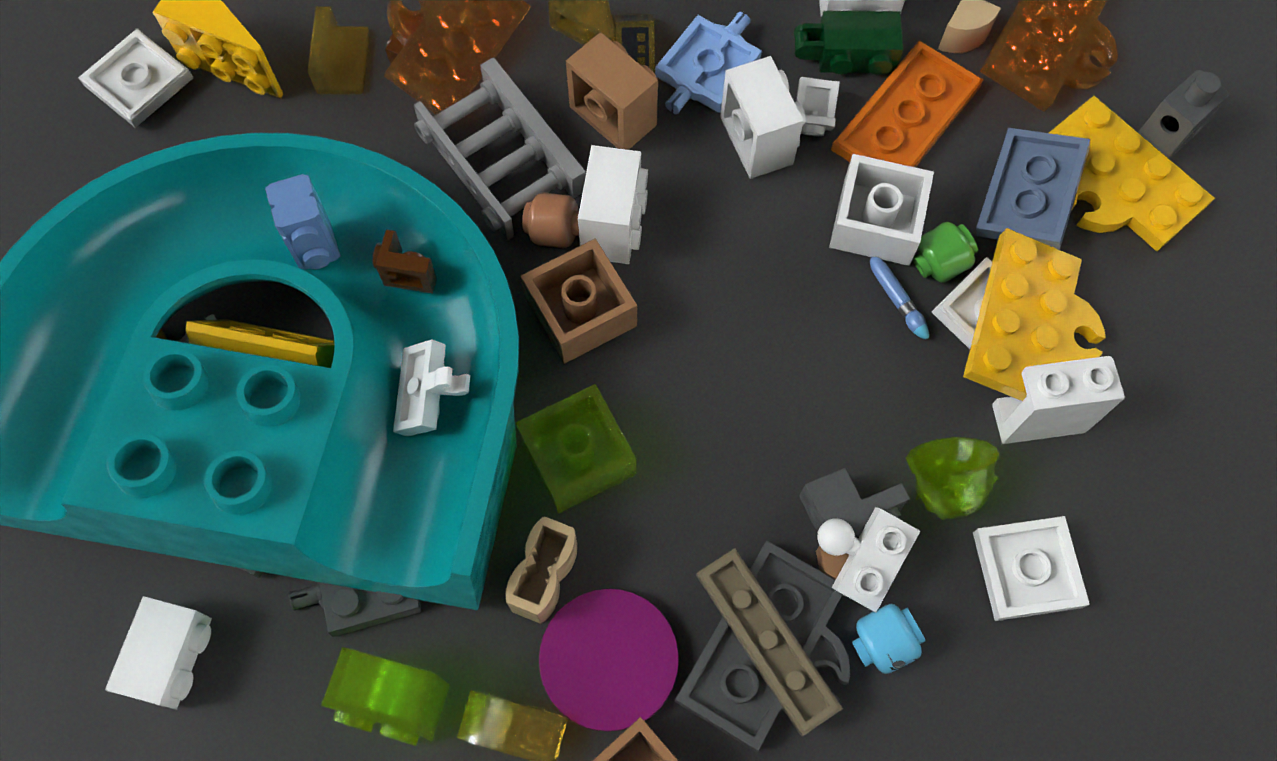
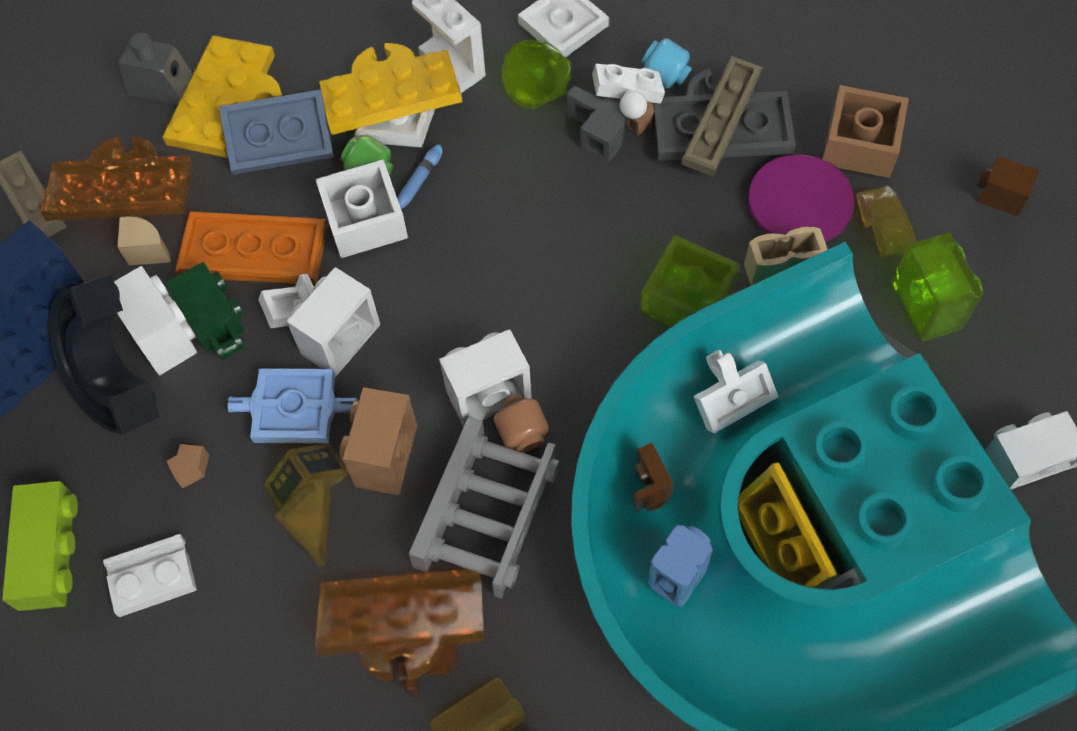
camera: 120 degrees left, 5 degrees down
medium nougat brick [521,238,637,364] -> none

